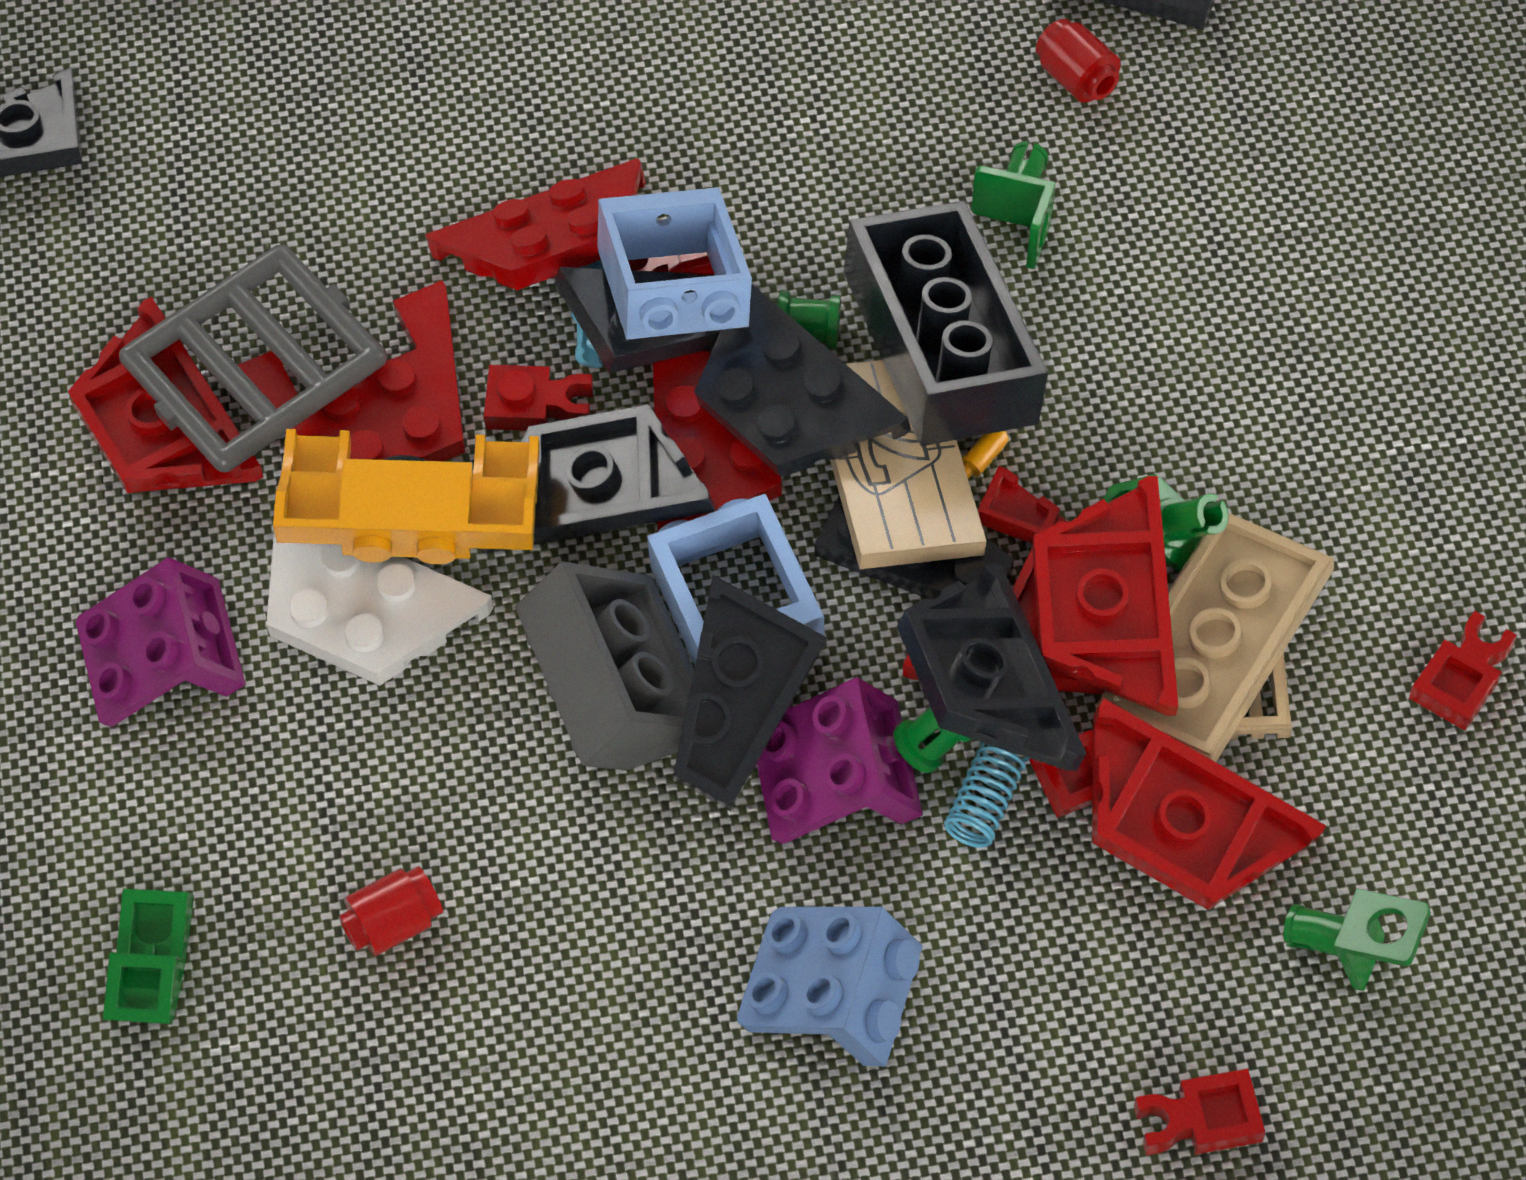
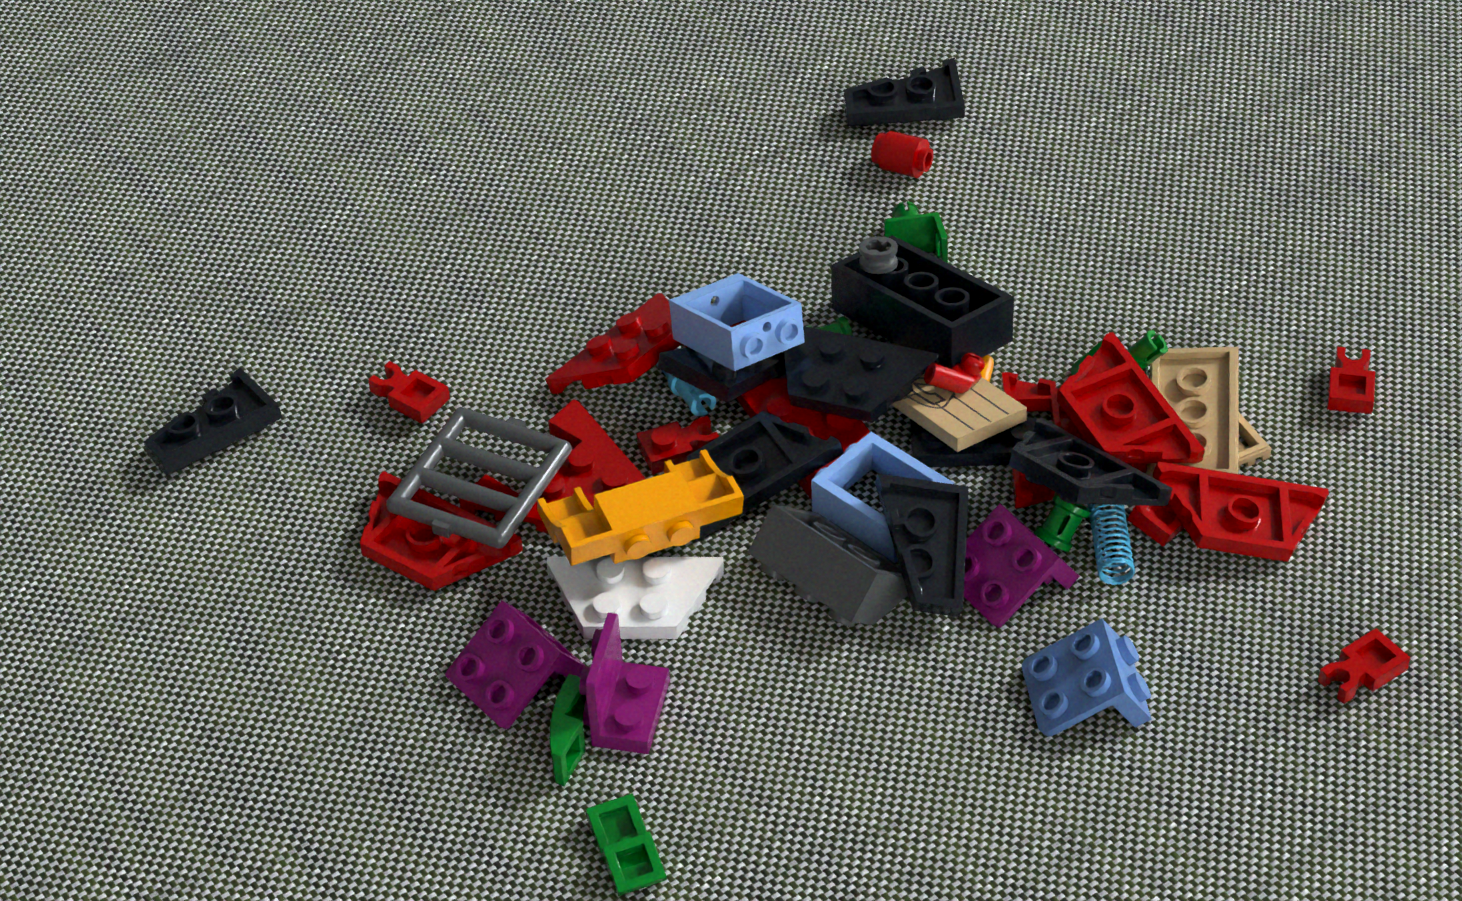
camera: 25 degrees left, 15 degrees down
red brick [338,866,443,957] -> none
green bracket [1283,888,1431,991] -> none
none -> red plate [368,361,450,424]
none -> green slope [550,674,587,786]
none -> magenta bracket [579,613,670,754]
none -> dark grey bush [859,236,898,274]
none -> red arm [924,353,985,394]

